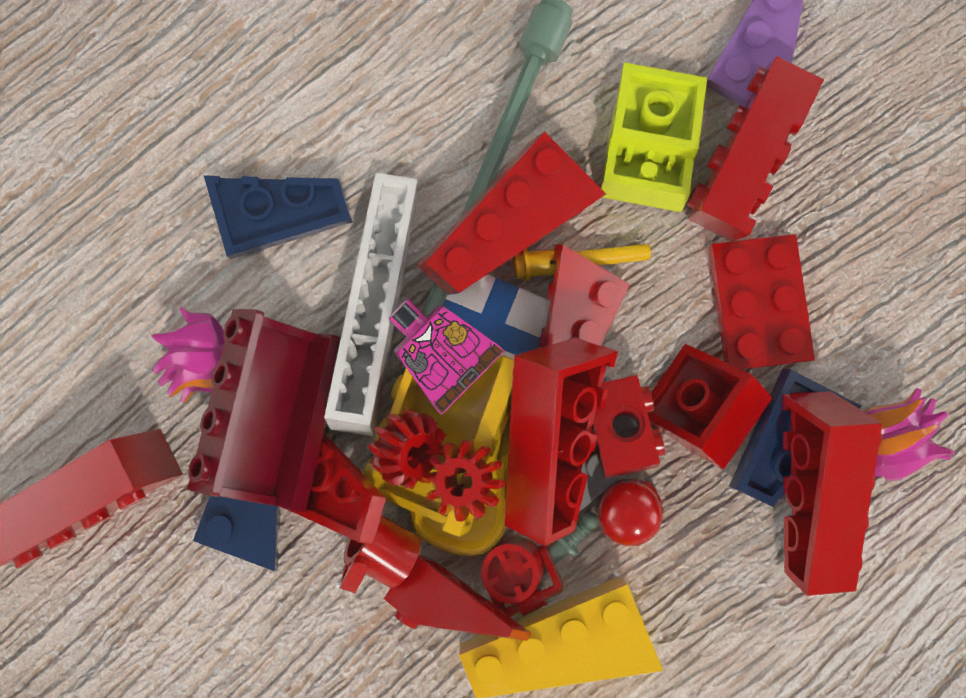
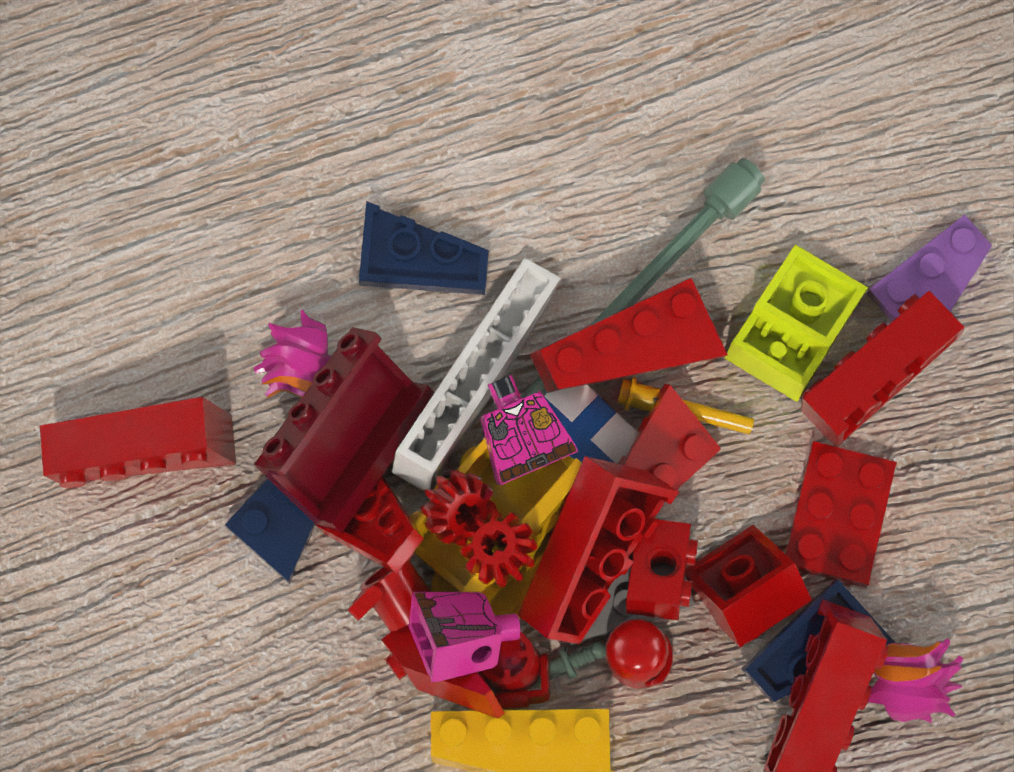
camera: 20 degrees right, 10 degrees down
none -> dark pink torso [408,592,520,682]

